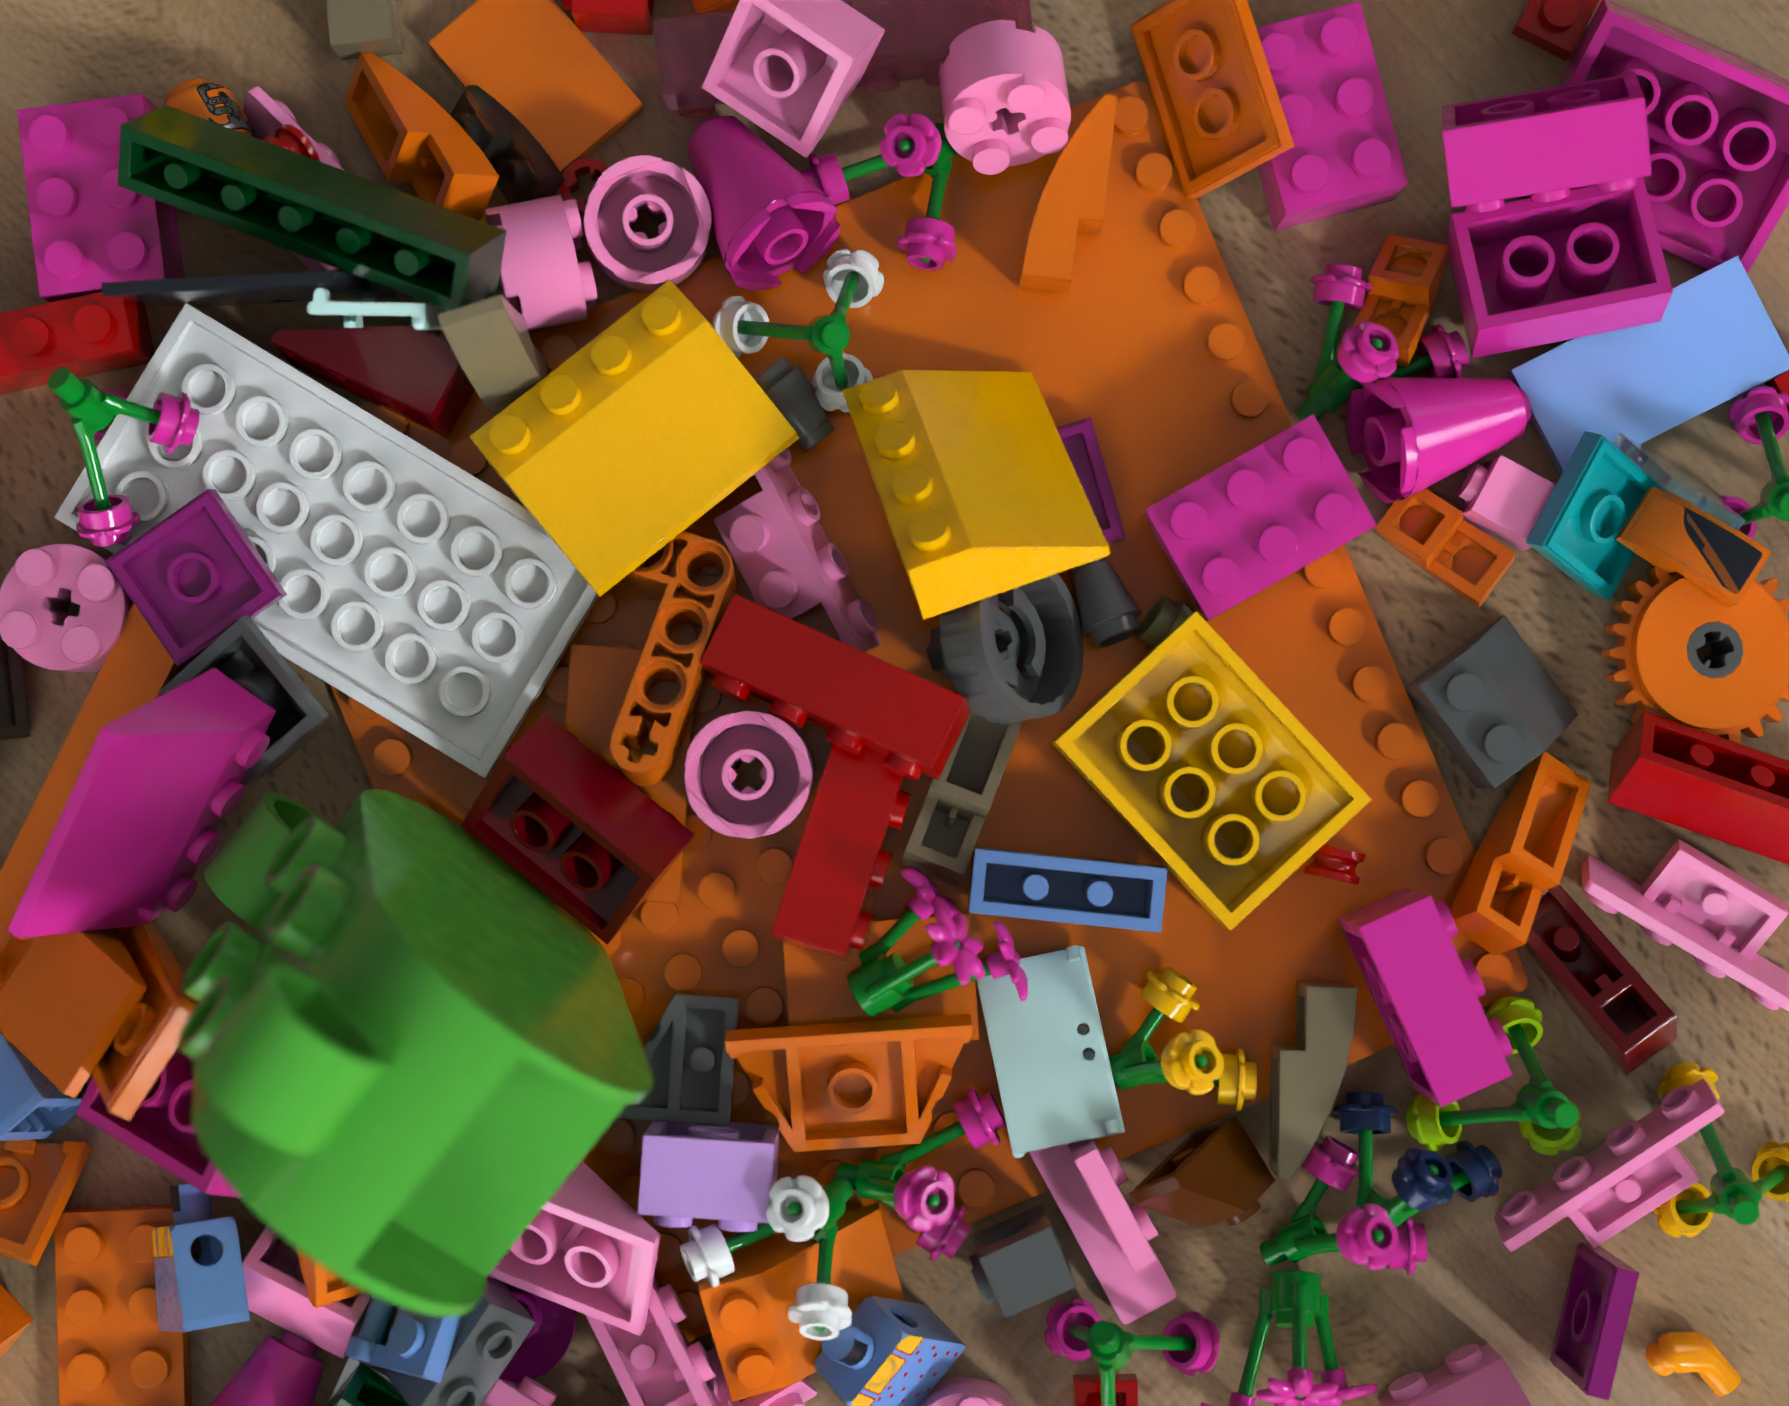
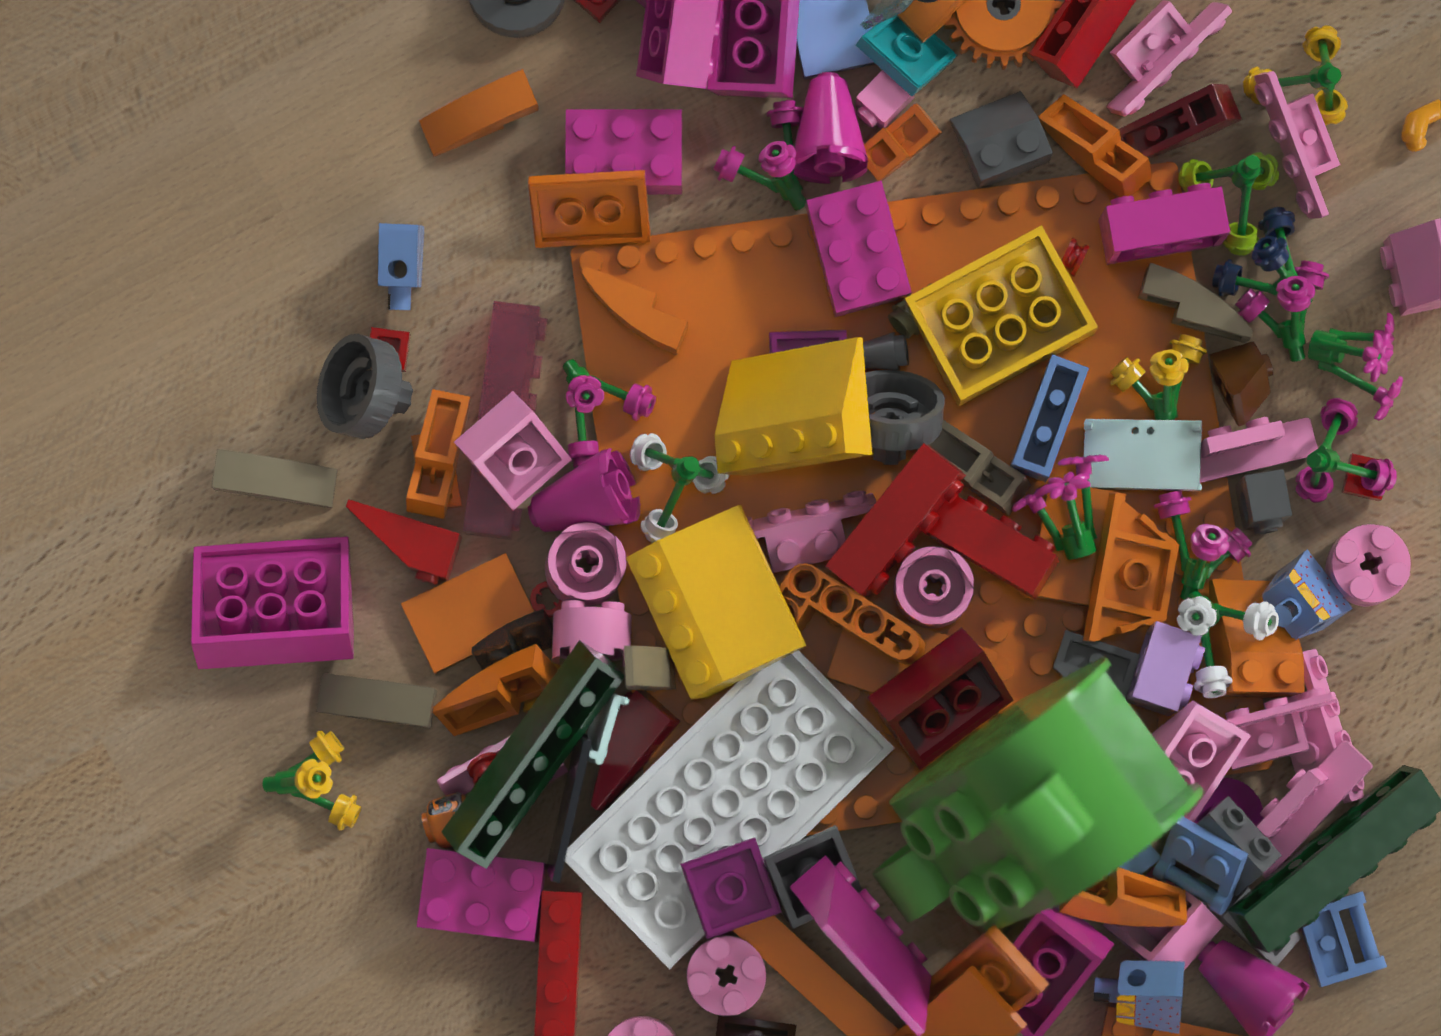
camera: 75 degrees left, 5 degrees down
plant [48,367,199,547] -> none
dark grey cone [755,356,835,452] -> none
bright pink brick [939,19,1071,175] -> none
orange slope [1352,234,1449,367] -> none
magenta tile [1550,1242,1639,1400] -> none

